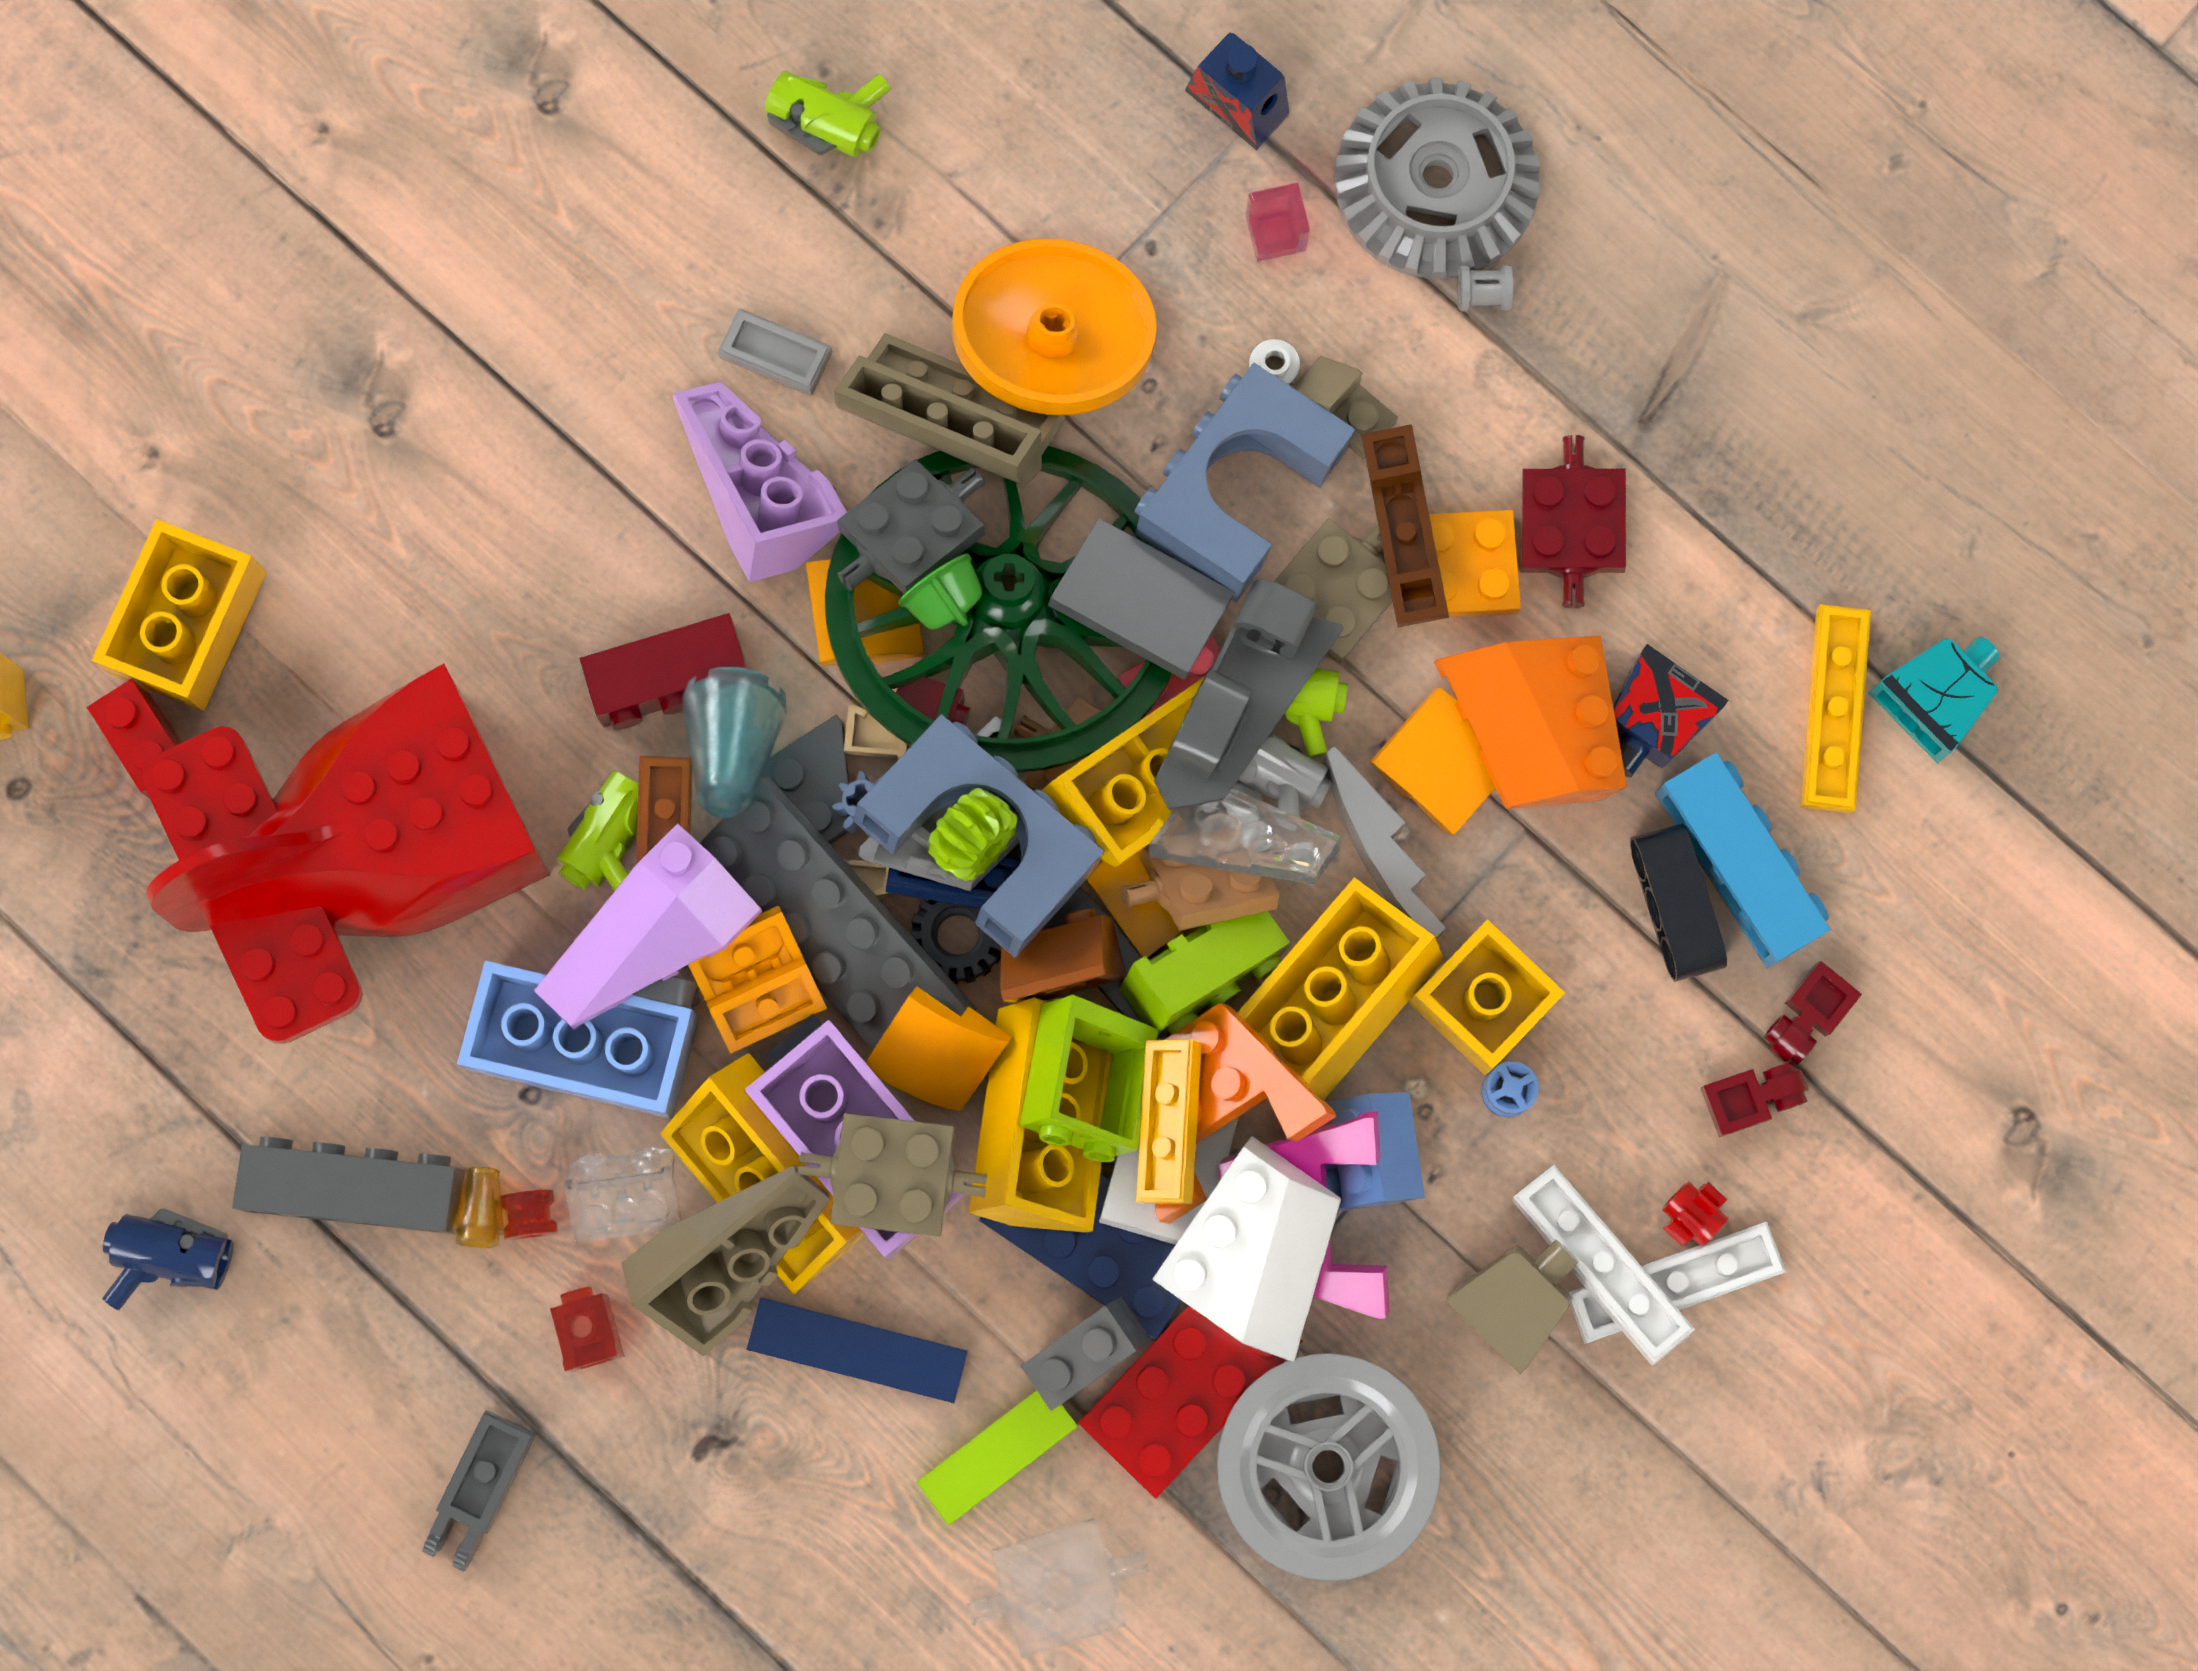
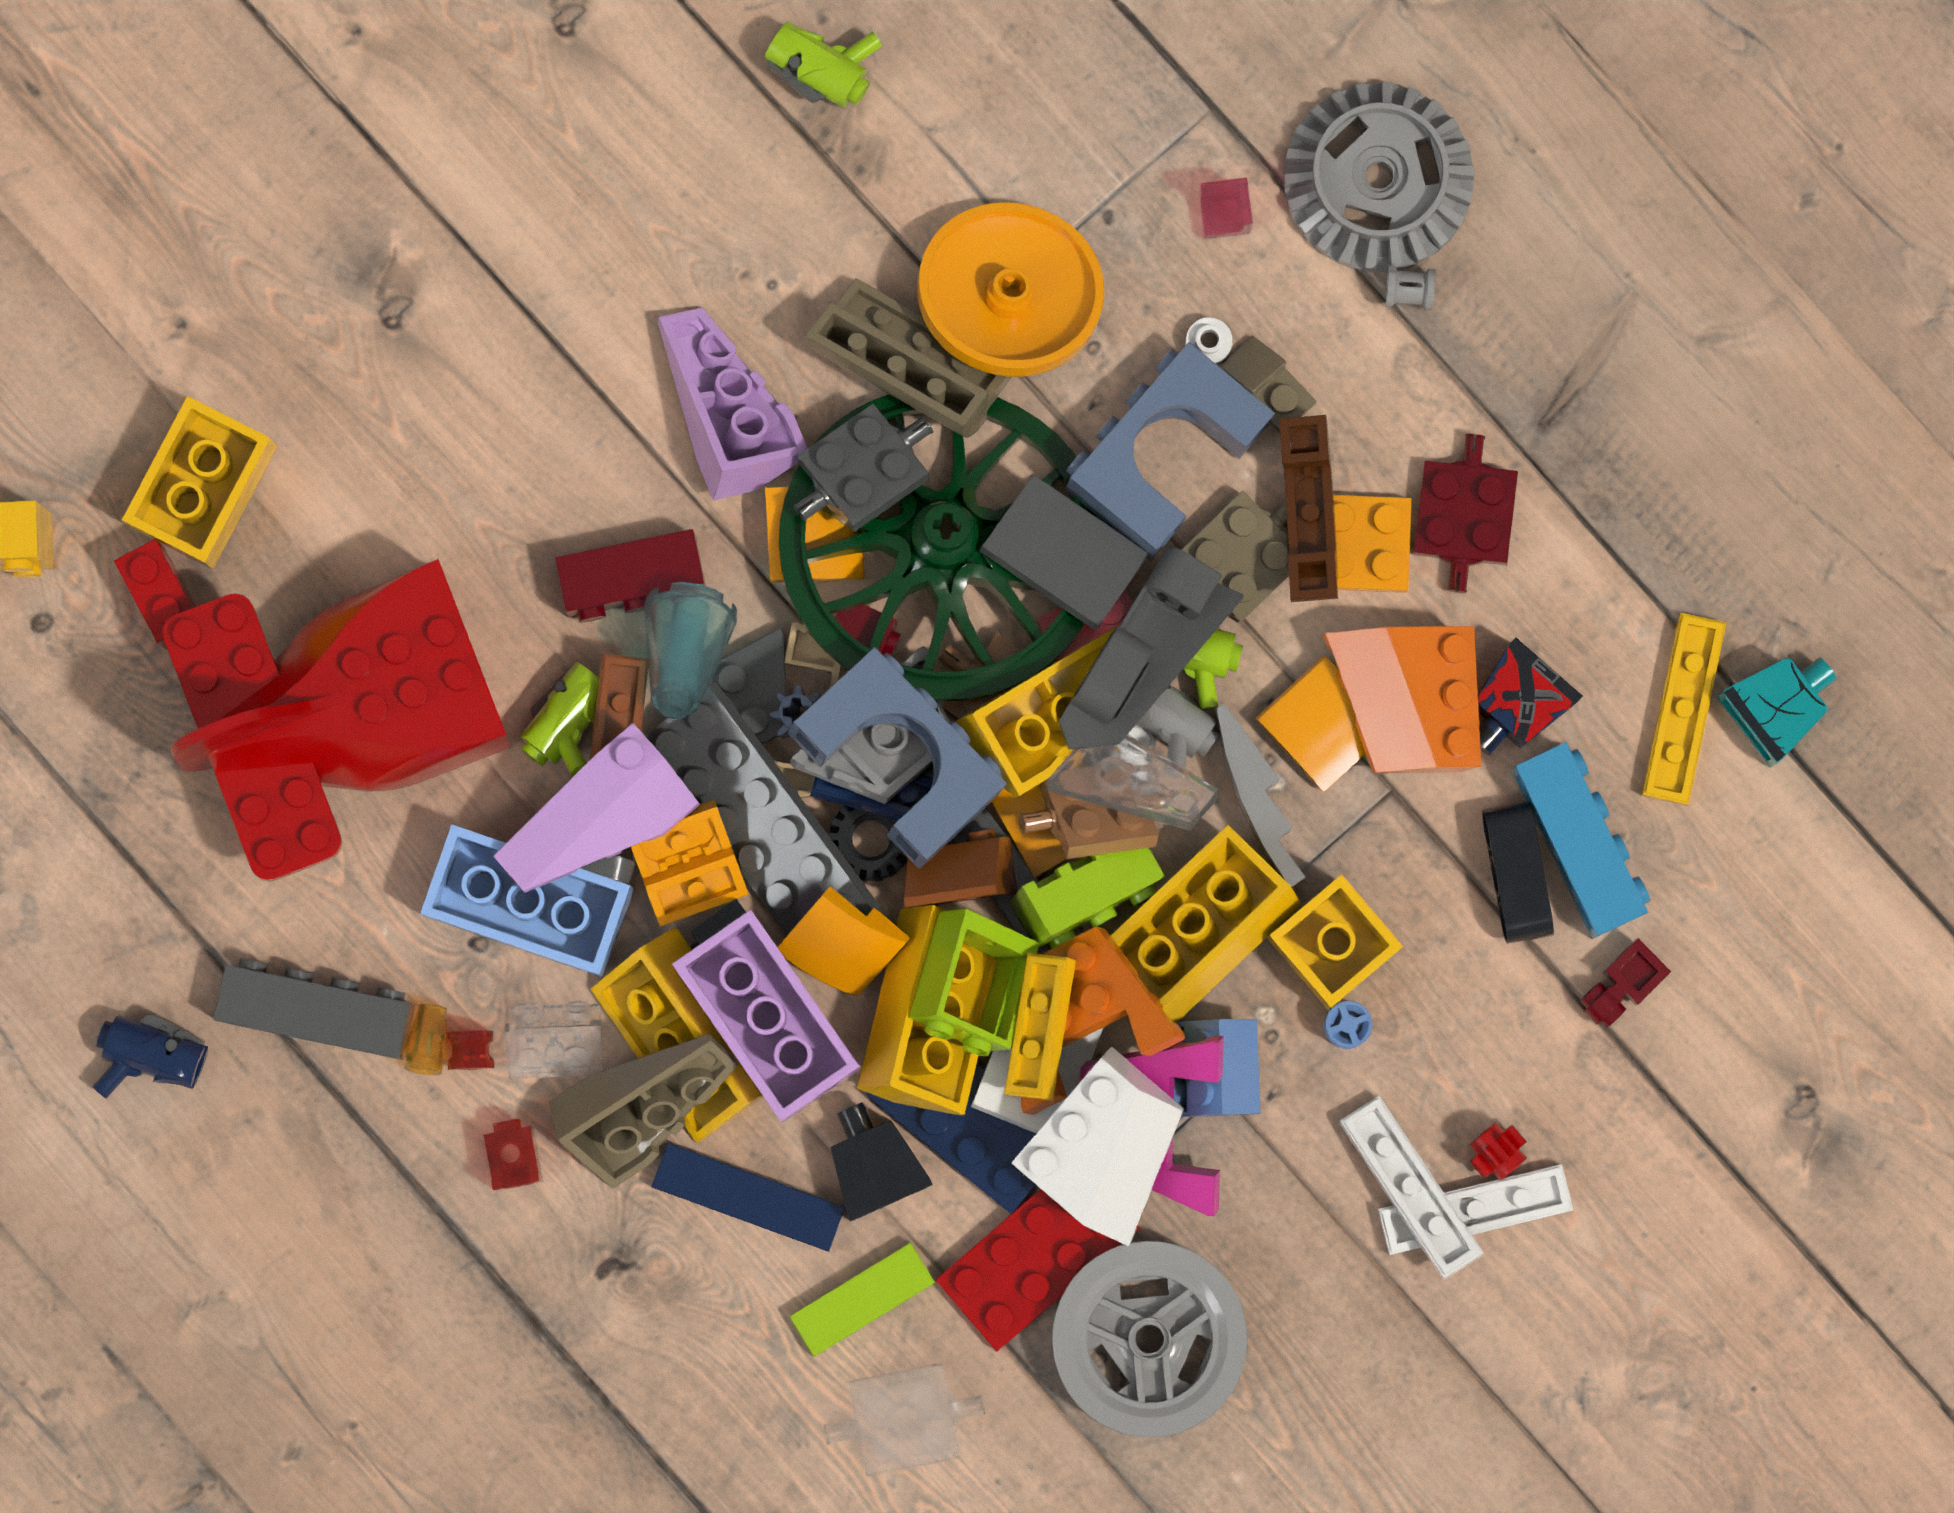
camera: 10 degrees right, 5 degrees up
dark grey hinge [422,1410,537,1572] -> none
light grey tile [718,308,832,397] -> none
dark tan plate [798,1113,987,1237] -> none
bright green piece [898,554,983,630] -> none
lime gear [928,788,1017,881] -> none
dark grey brick [1021,1296,1152,1411] -> none
dark blue torso [1185,32,1289,150] -> none
dark tan torso [1446,1239,1579,1374] -> none
dark red plate [1700,1062,1809,1138] -> none
none -> black torso [831,1102,933,1222]

